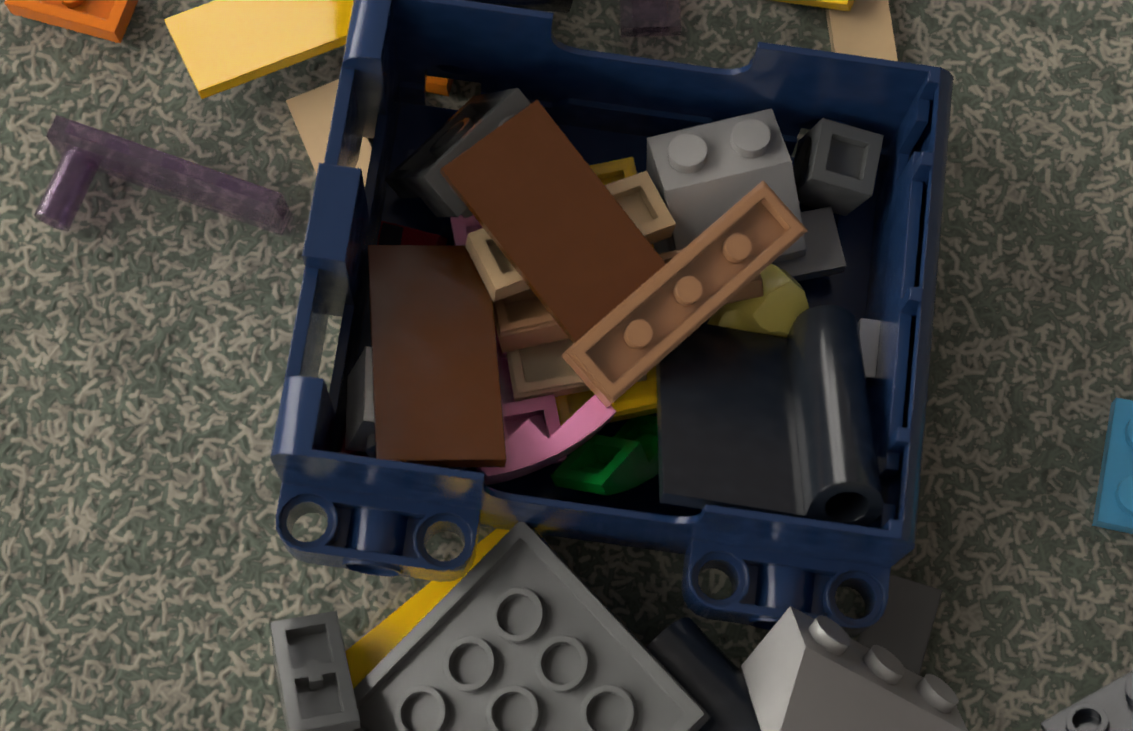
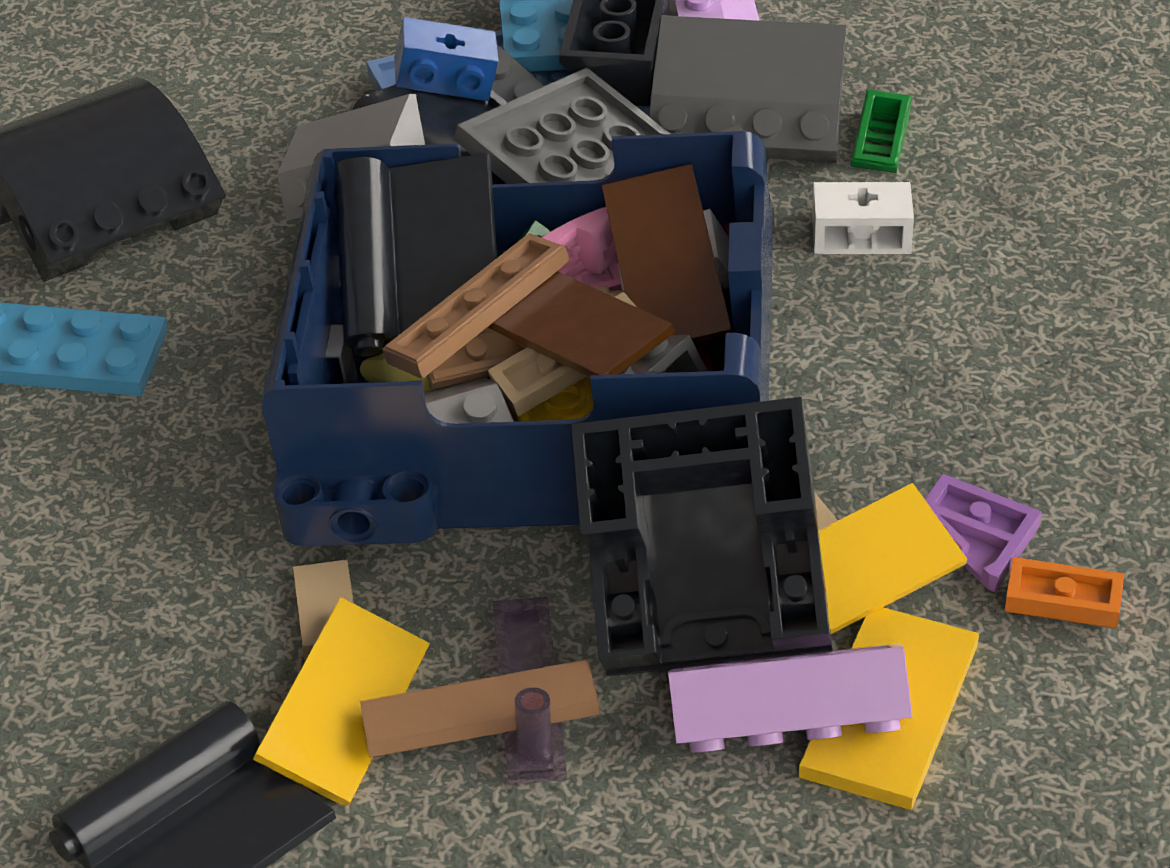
camera: 170 degrees right, 30 degrees down
piece [34,115,292,236] -> none
none -> white brick [812,182,914,254]
none -> medium lavender wing [925,474,1042,592]

